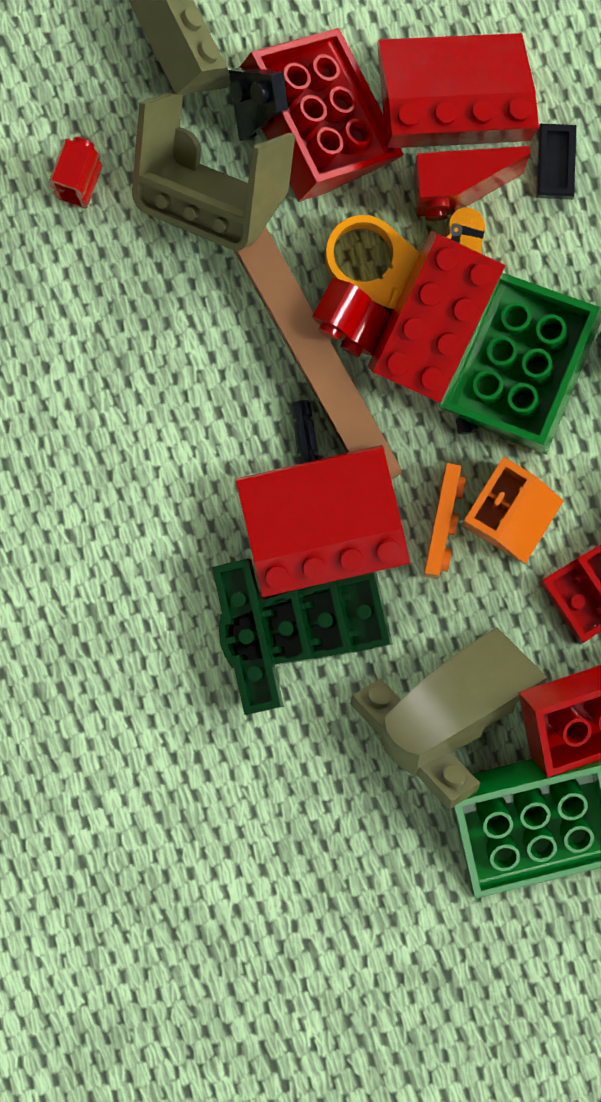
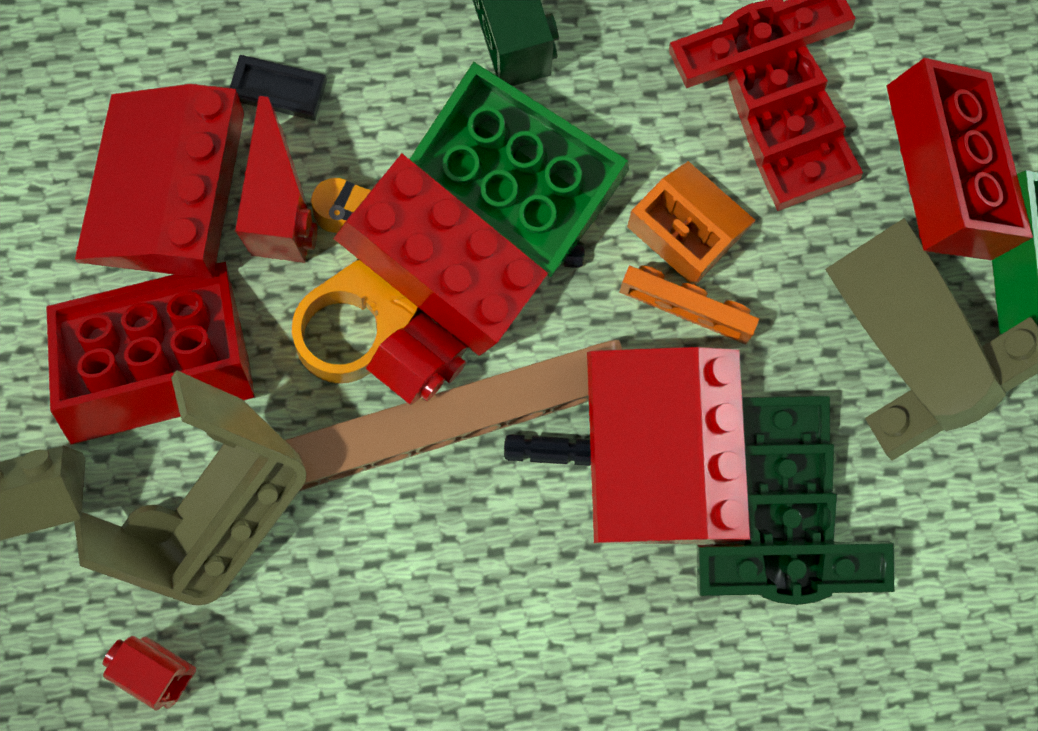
camera: 85 degrees left, 5 degrees down
black wing [229,67,288,141] -> none

